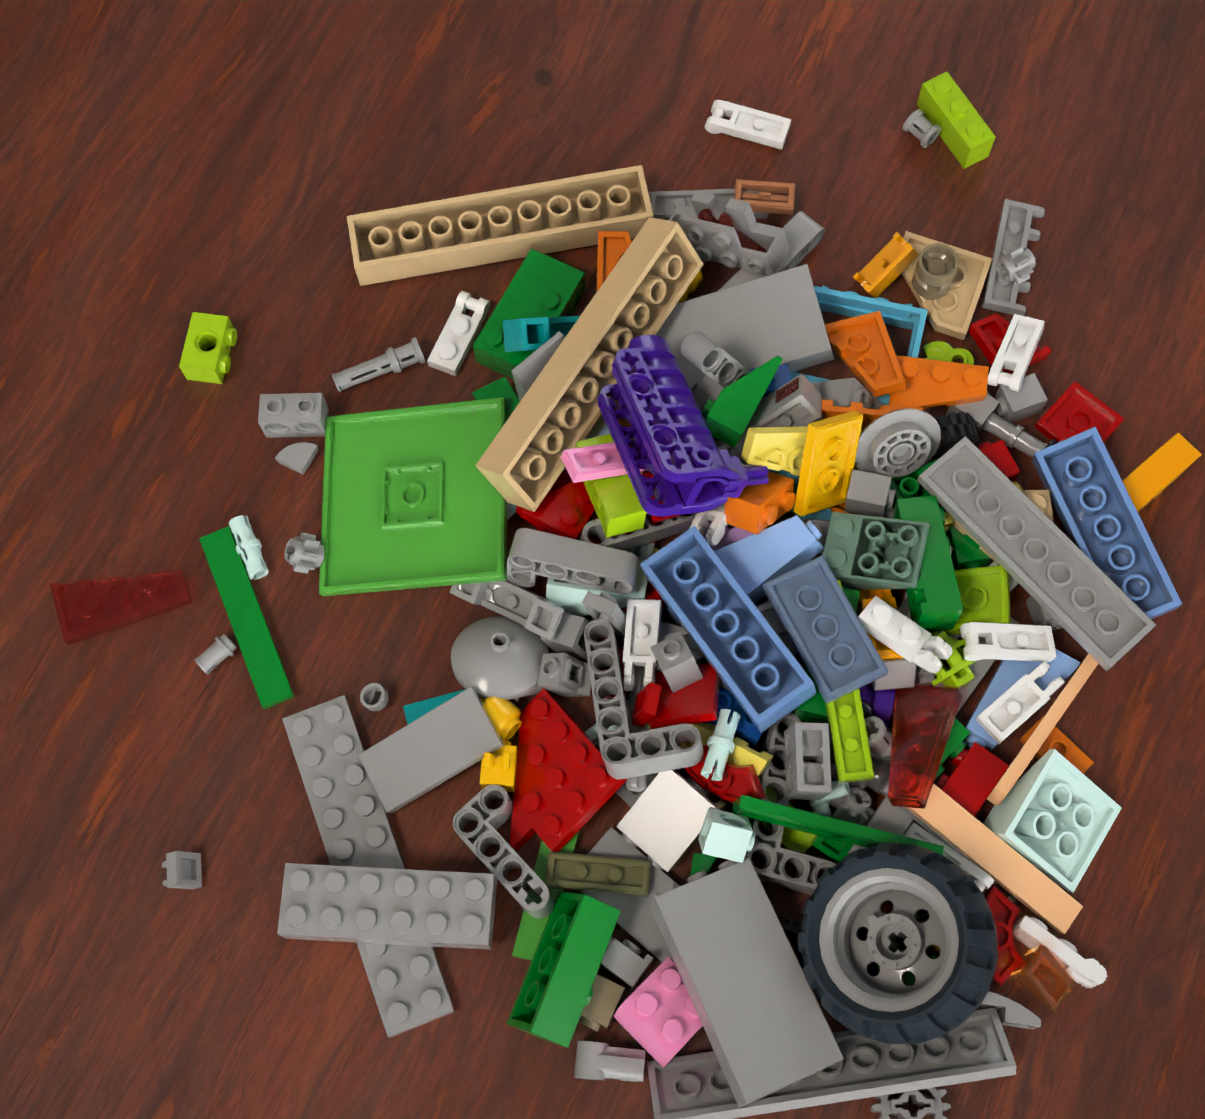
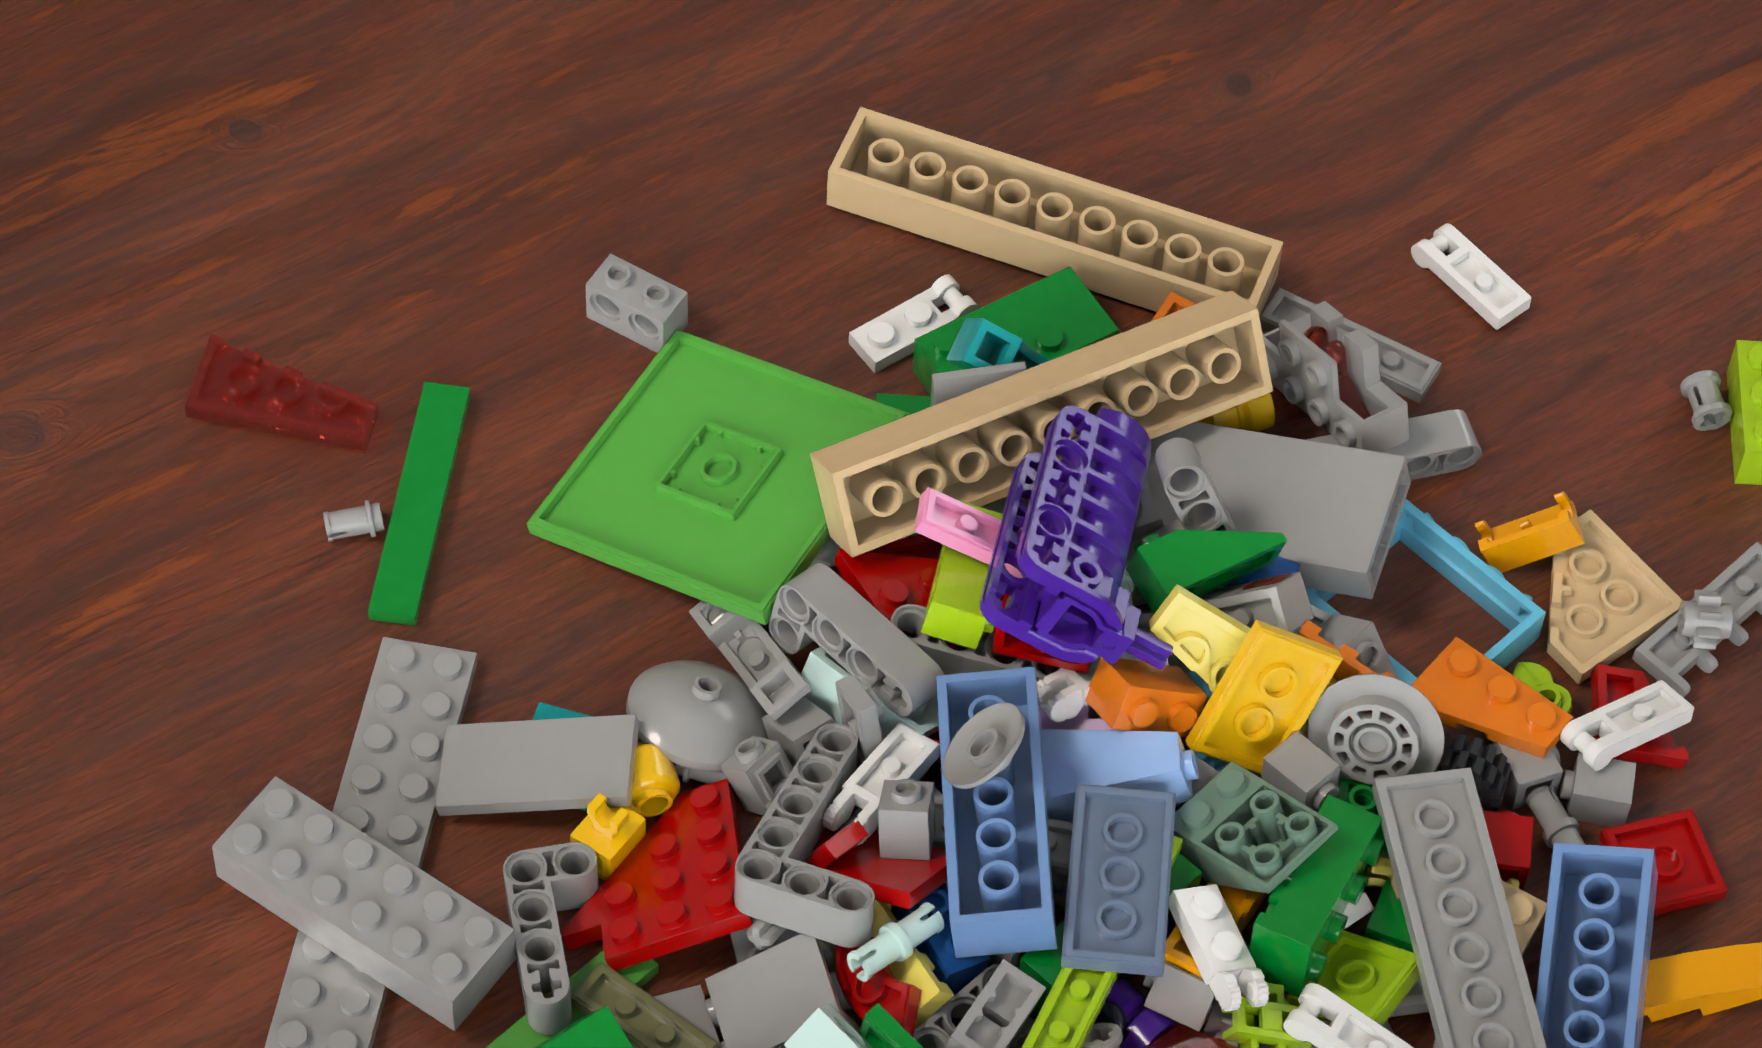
camera: 25 degrees right, 15 degrees down
light grey tile [162,851,202,889] -> none
lime brick [179,312,237,384] -> none
light aqua pin [228,515,269,580] -> none
light grey tile [275,442,319,475] -> none
light grey gear [284,532,325,574] -> none
light grey pin [332,337,426,392] -> none
light grey hinge [360,683,389,711] -> none
nougat tile [734,179,795,215] -> none
orange wing [824,311,906,397] -> none
dark tan wheel [912,243,959,299] -> none
none -> light grey dish [943,703,1025,789]

